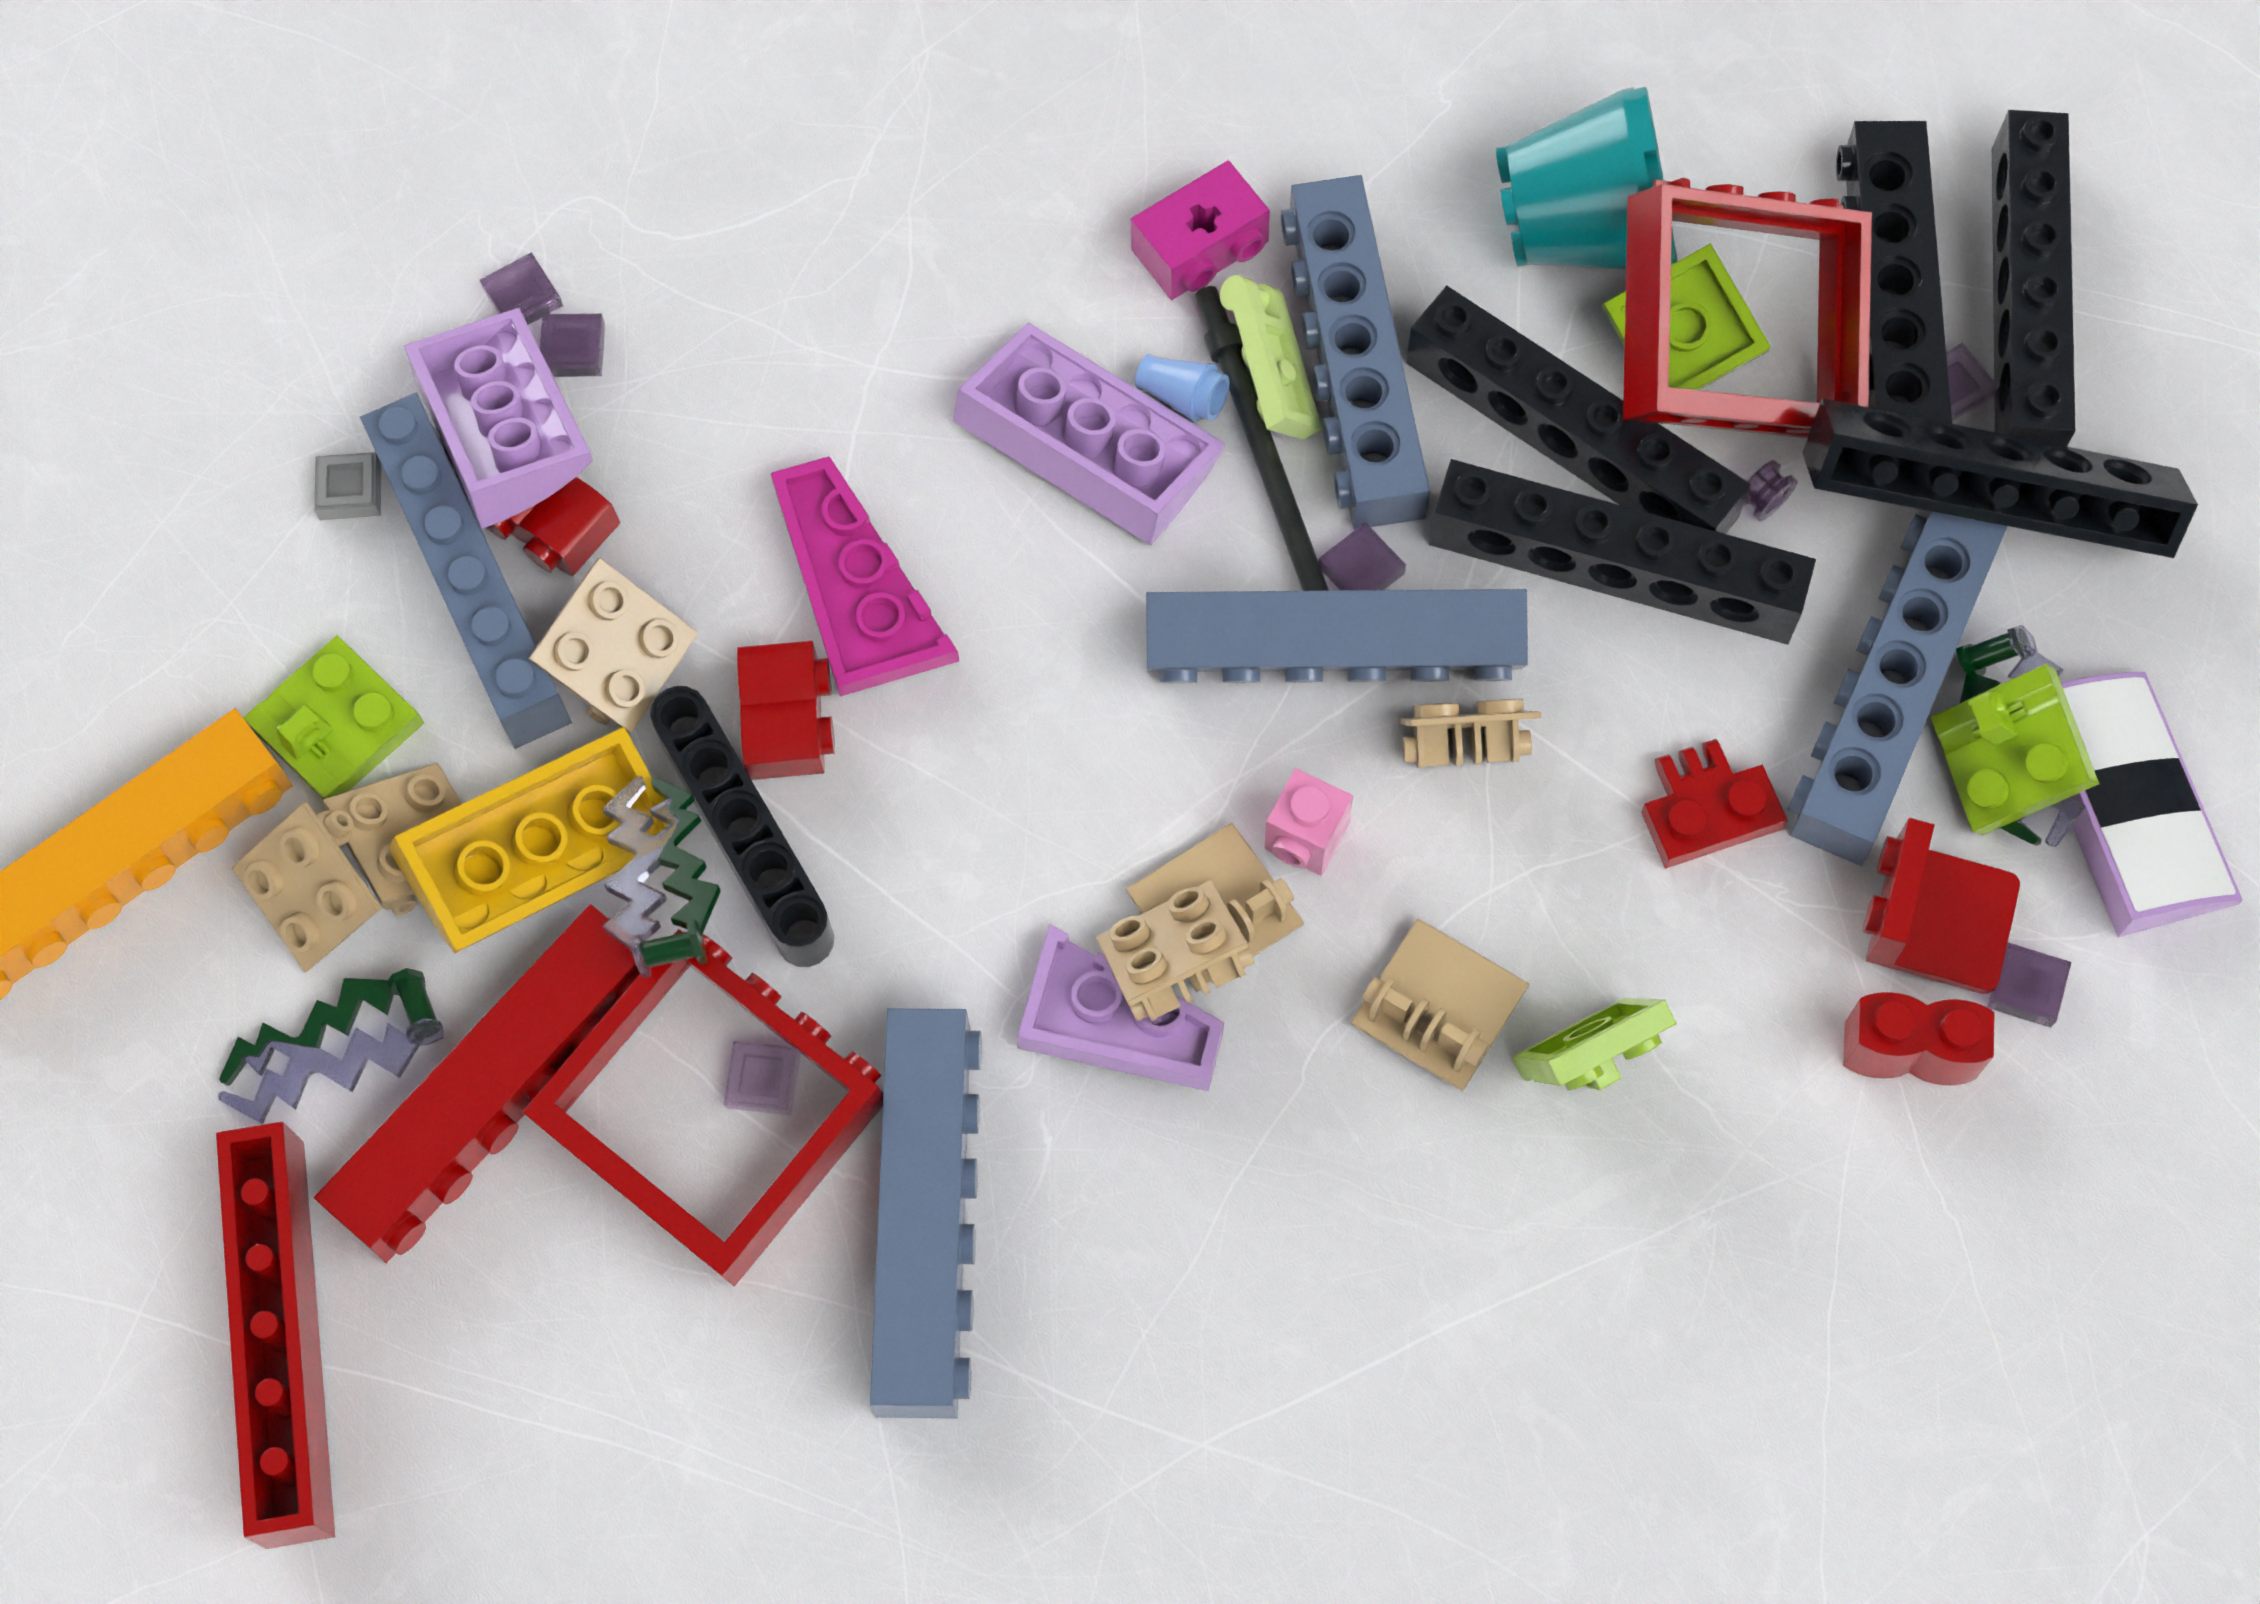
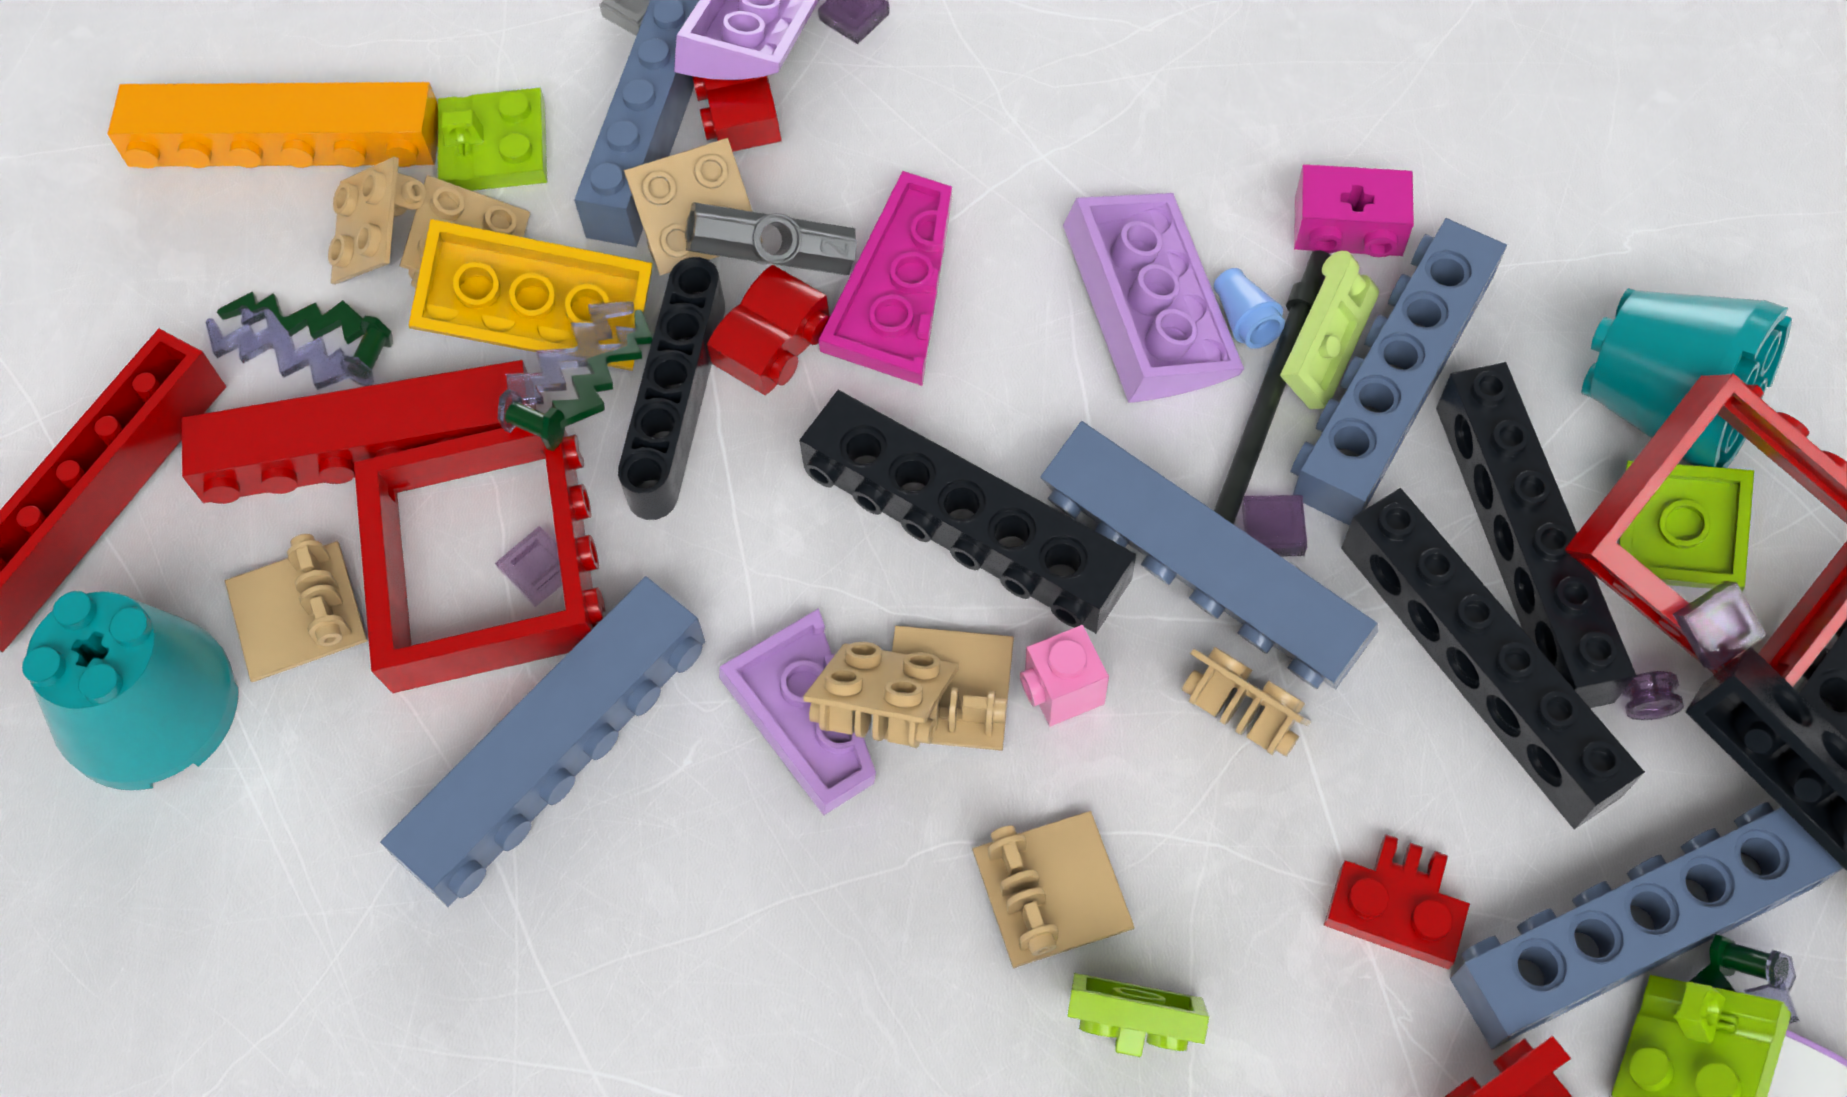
camera: 40 degrees right, 5 degrees down
none -> teal cone [22,591,238,790]
none -> tan hinge [224,534,368,683]
none -> dark grey piece [685,202,857,275]
none -> black brick [799,389,1136,634]
none -> clear purple tile [1673,581,1767,670]

